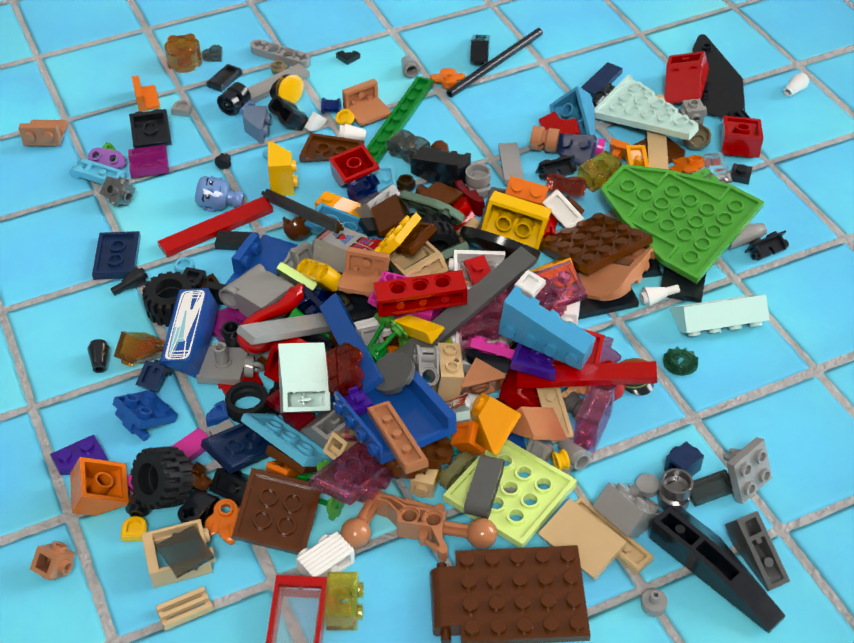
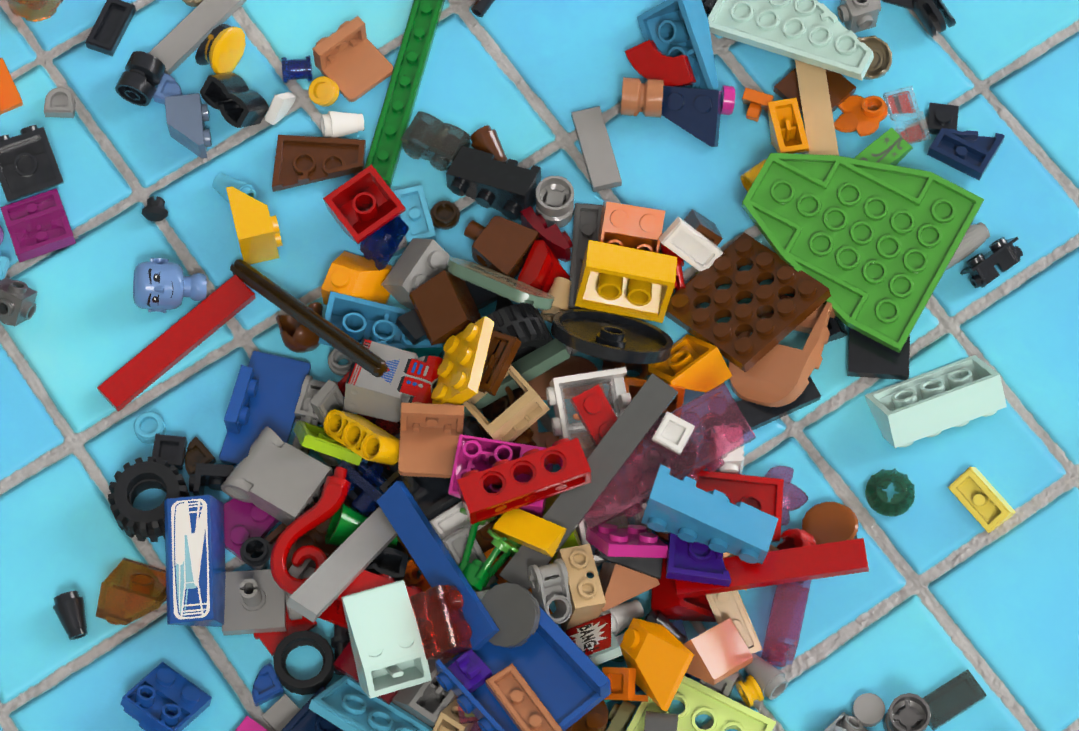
camera: 10 degrees left, 20 degrees up
dark blue tile [92,231,141,280] -> none
black cone [110,266,148,296] -> none
dark blue bracket [135,360,172,393] -> none
black tile [214,230,258,250] -> none
black hinge [535,155,577,181] -> none
clear red brick [546,173,587,198] -> none
dark grey wheel [564,391,590,420] -> none
clear yellow brick [577,150,622,193] -> none
white cone [640,284,680,307] -> none
dark blue brick [664,441,704,477] -> none
red slope [720,116,764,158] -> none
light grey plate [723,437,772,504] -> none
none -> dark blue wing [927,128,1005,180]
none -> light yellow slope [948,467,1016,533]

